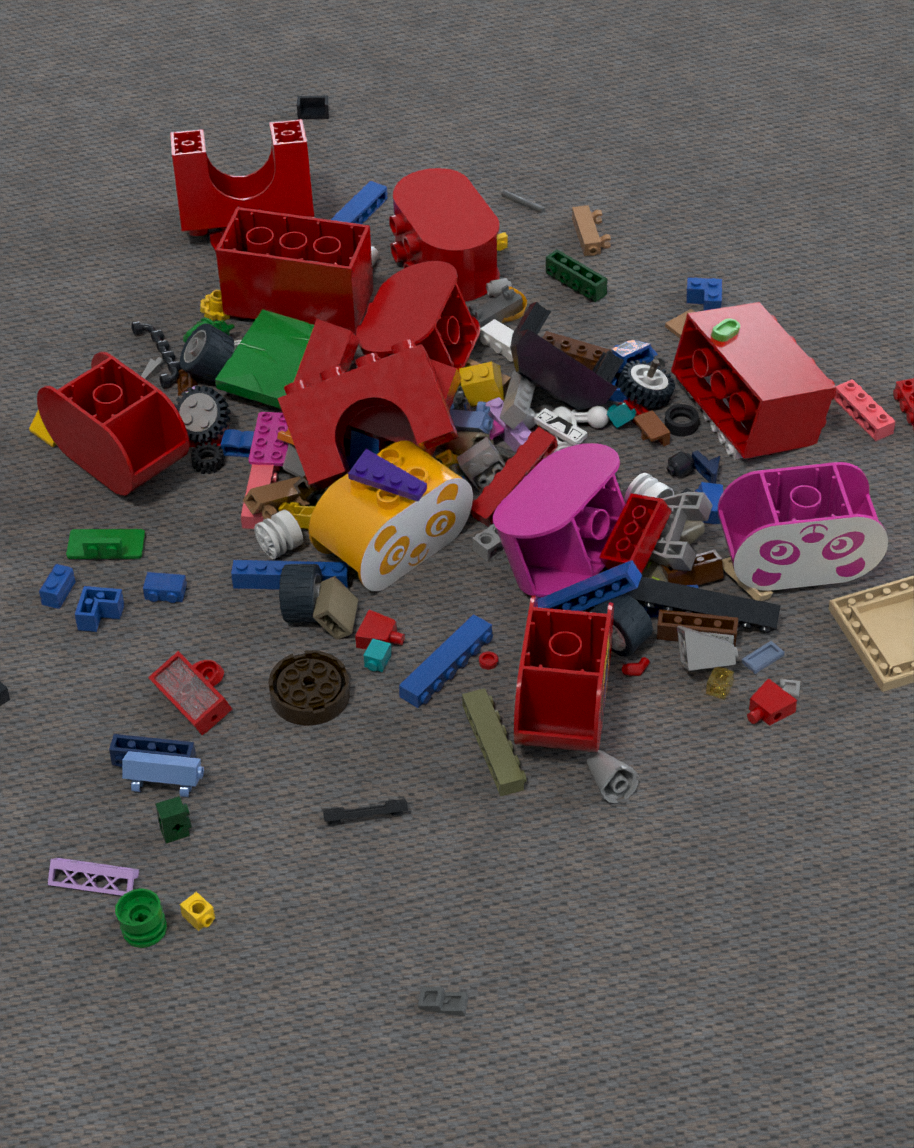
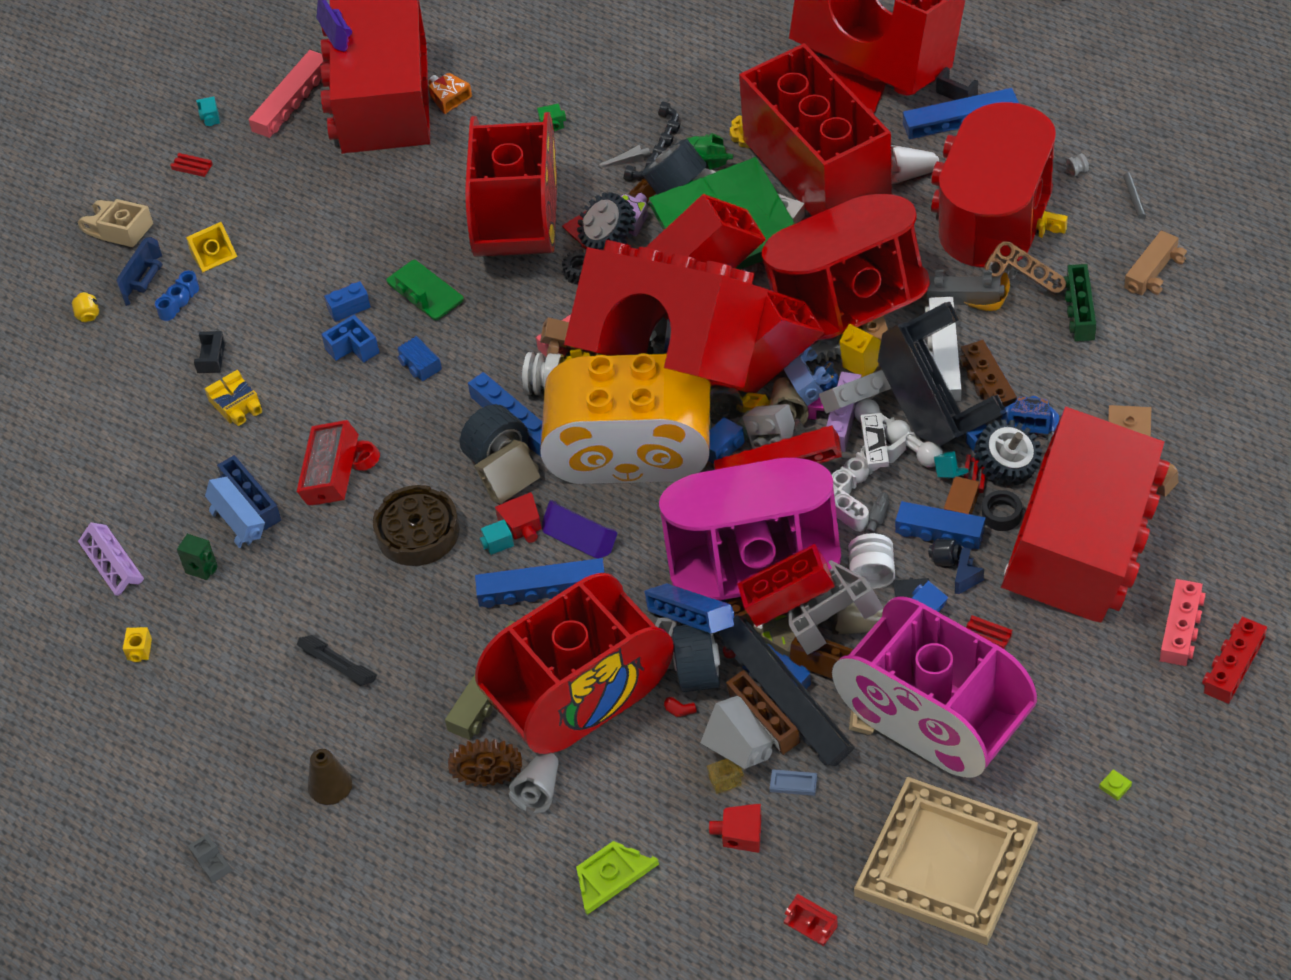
camera: 50 degrees right, 5 degrees up
green wheel [115,888,167,948] -> none
dark purple wing [348,449,427,502] -> none
blue brick [686,278,722,311] -> none
bright green tile [711,319,740,342] -> none
light grey tile [780,679,800,700] -> none
none -> yellow hips [204,370,262,426]
none -> dark brown cone [308,749,352,805]
none -> reddish brown gear [448,738,522,787]
none -> green brick [537,103,566,131]
none -> dark purple piece [542,500,617,559]
none -> lime wing [576,841,659,915]
none -> red hinge [784,893,838,946]
none -> blue brick [895,501,985,549]
none -> black panel [936,67,978,100]
none -> medium nougat beam [984,242,1066,293]

